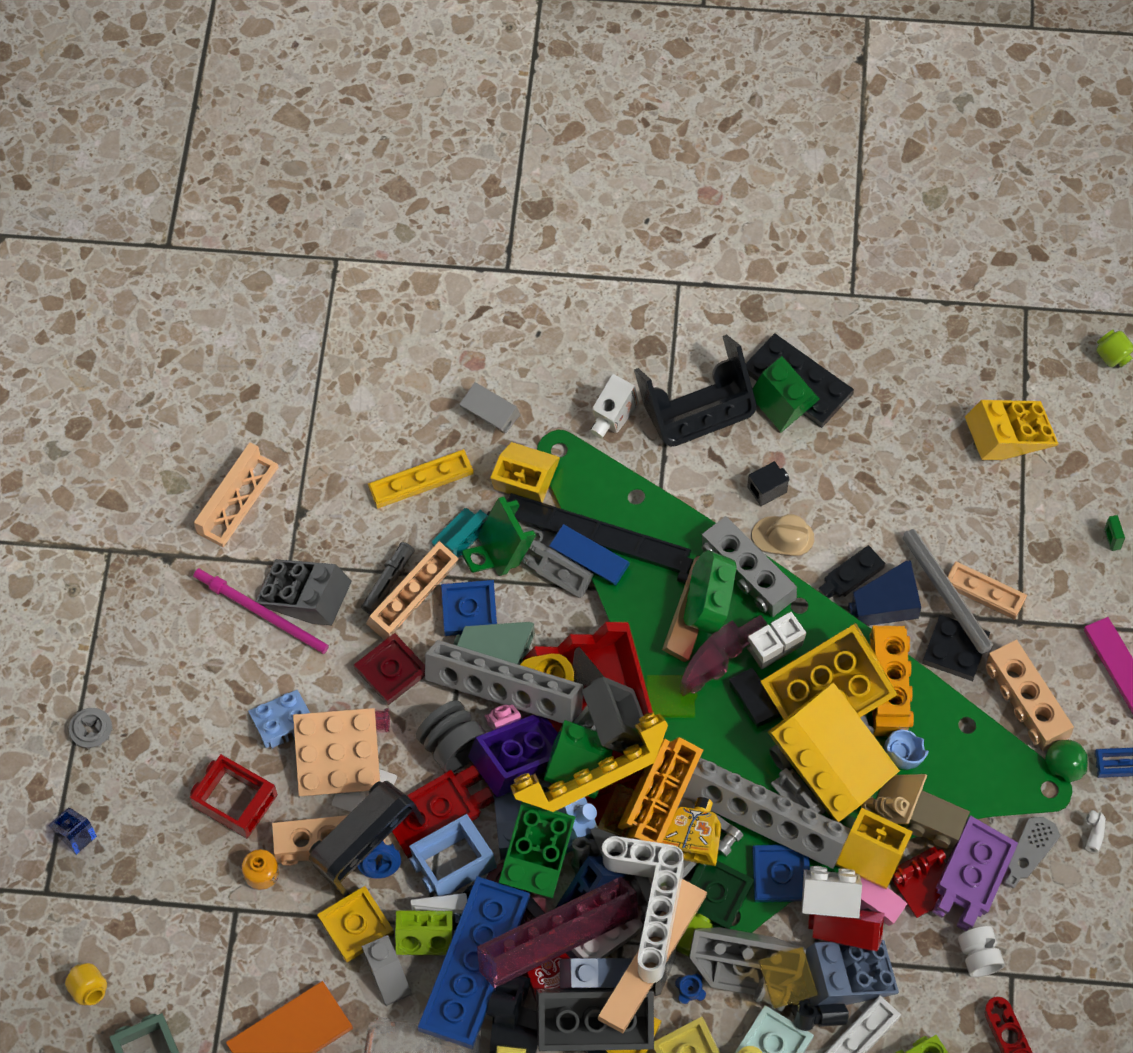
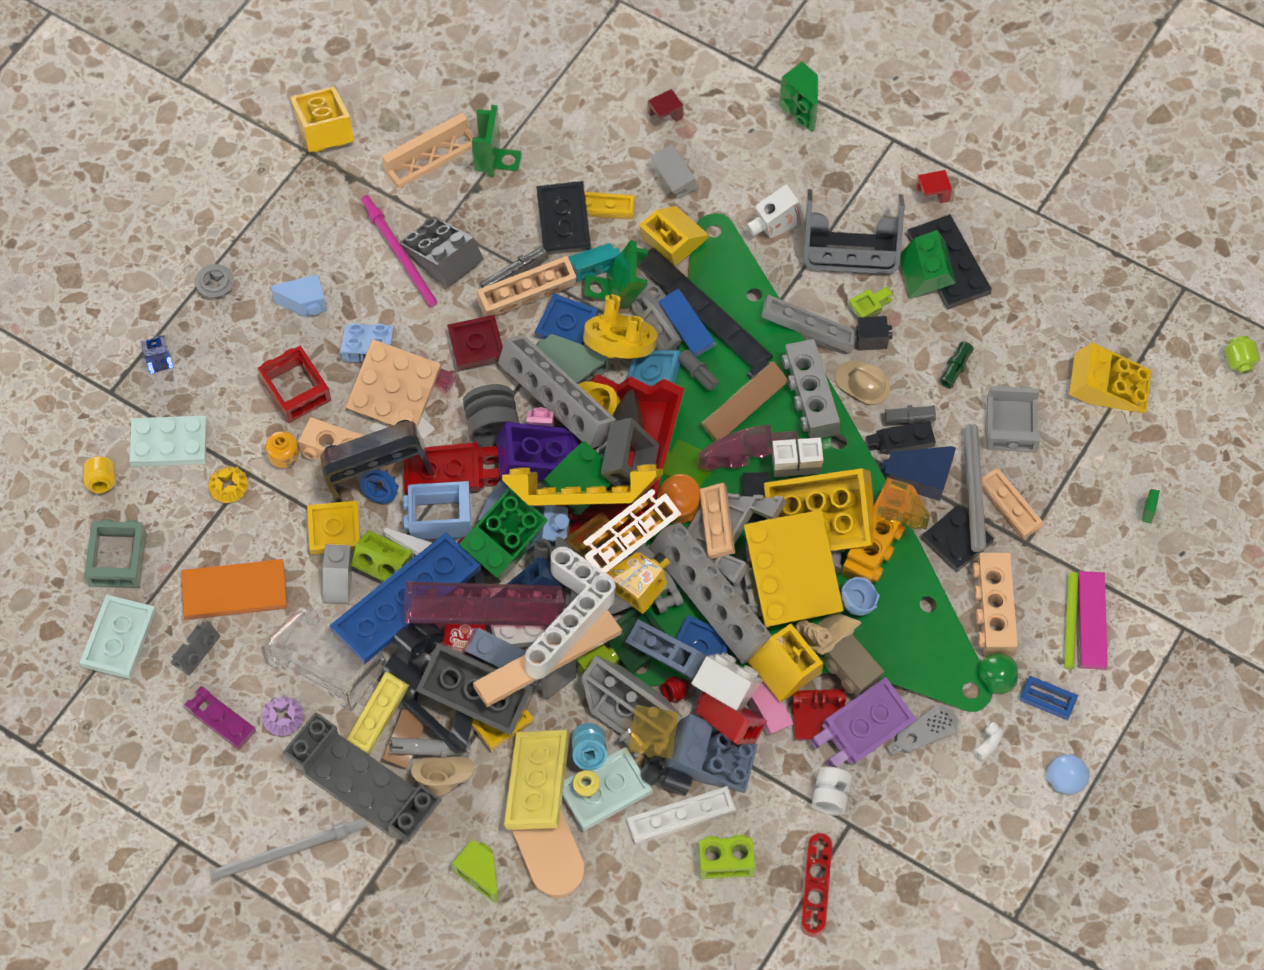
camera: 25 degrees right, 0 degrees up
blue plate [675,974,706,1004] -> none
green brick [683,550,737,634] -> none
none -> light aqua plate [129,416,207,467]
none -> yellow gear [208,465,248,503]
none -> light blue slope [271,274,327,317]
none -> yellow slope [290,87,354,152]
none -> green piece [471,105,522,177]
none -> black tile [536,181,591,255]
none -> medium azure wheel [571,723,607,770]
none -> yellow piece [583,295,658,359]
none -> sand blue slope [625,619,706,680]
none -> dark azure tile [627,350,681,386]
none -> dark red panel [647,88,684,122]
none -> orange hair [657,474,701,524]
none -> red plate [662,676,689,703]
none -> dark grey axle [678,350,719,391]
none -> light grey wing [687,493,786,586]
none -> light nougat tile [700,483,735,559]
none -> light grey tile [761,295,856,353]
none -> green slope [779,61,818,132]
none -> lime plate [849,286,893,317]
none -> clear yellow slope [877,478,930,530]
none -> dark grey pin [885,405,936,425]
none -> red panel [916,170,952,204]
none -> dark green pin [939,341,974,389]
none -> light grey panel [987,385,1040,453]
none -> lime bar [1064,572,1079,670]

